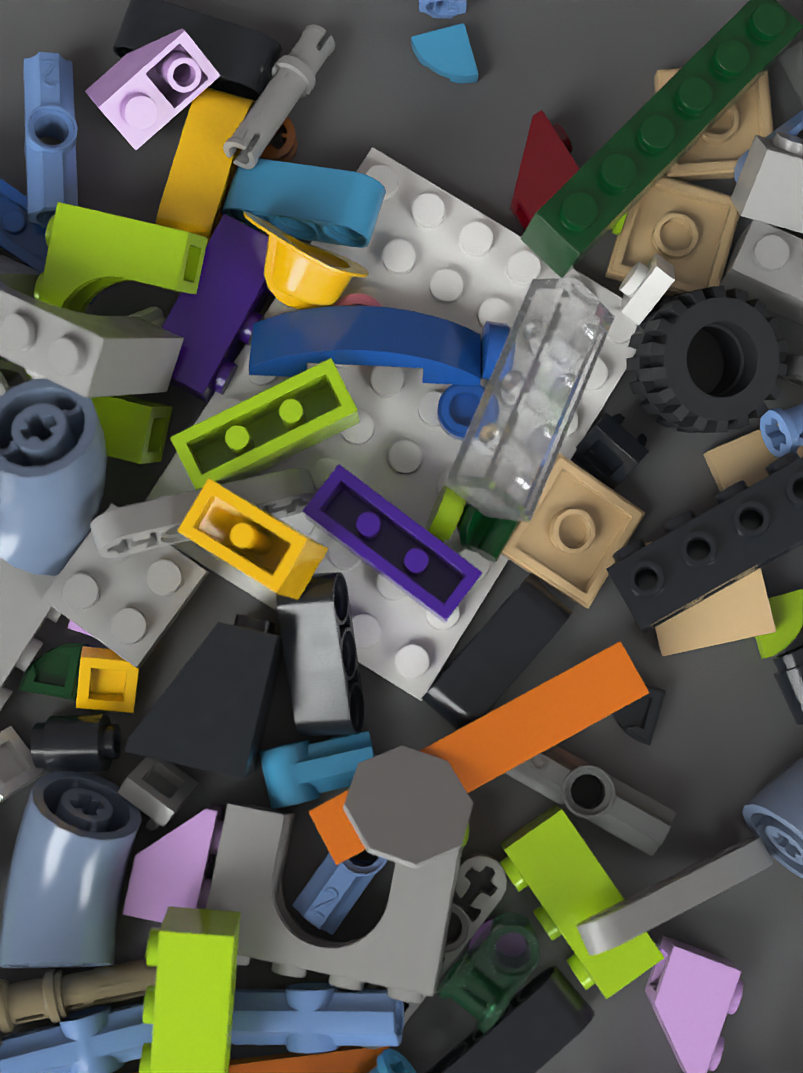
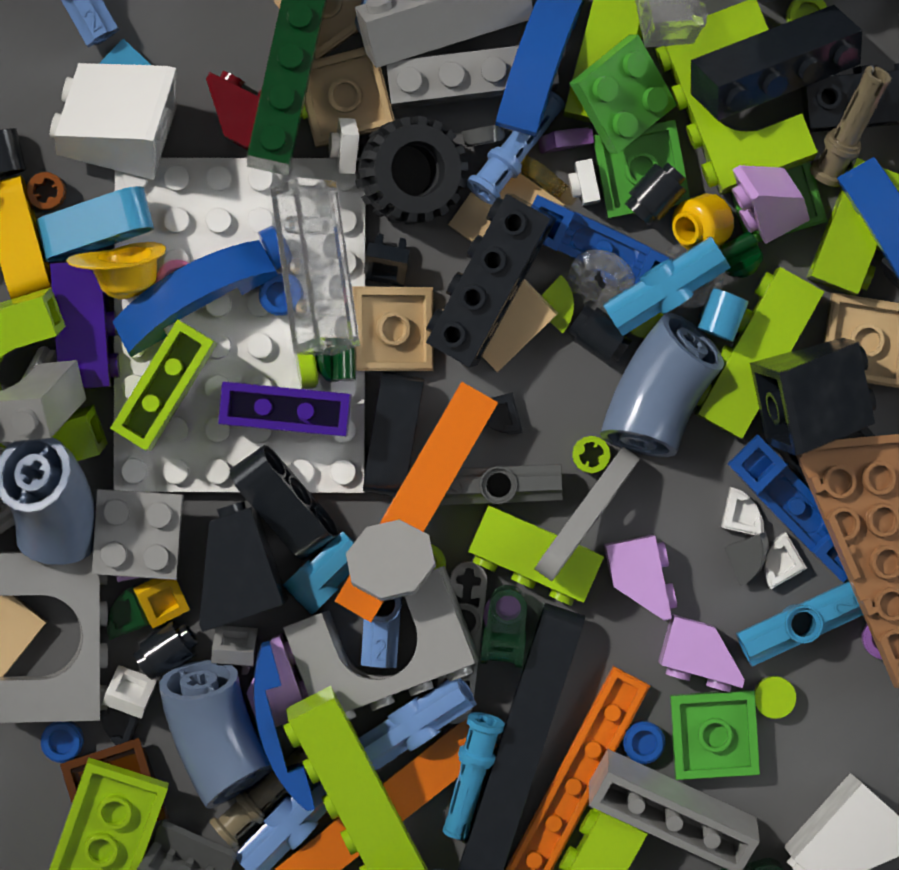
camera: 30 degrees left, 5 degrees up
light grey beam [90,468,317,558] -> none
yellow slope [177,478,328,600] -> none
light grey pin [223,25,335,169] -> none
none -> white slope [50,63,176,180]
none -> blue slope [254,641,315,811]
none -> lime bush [572,436,610,473]

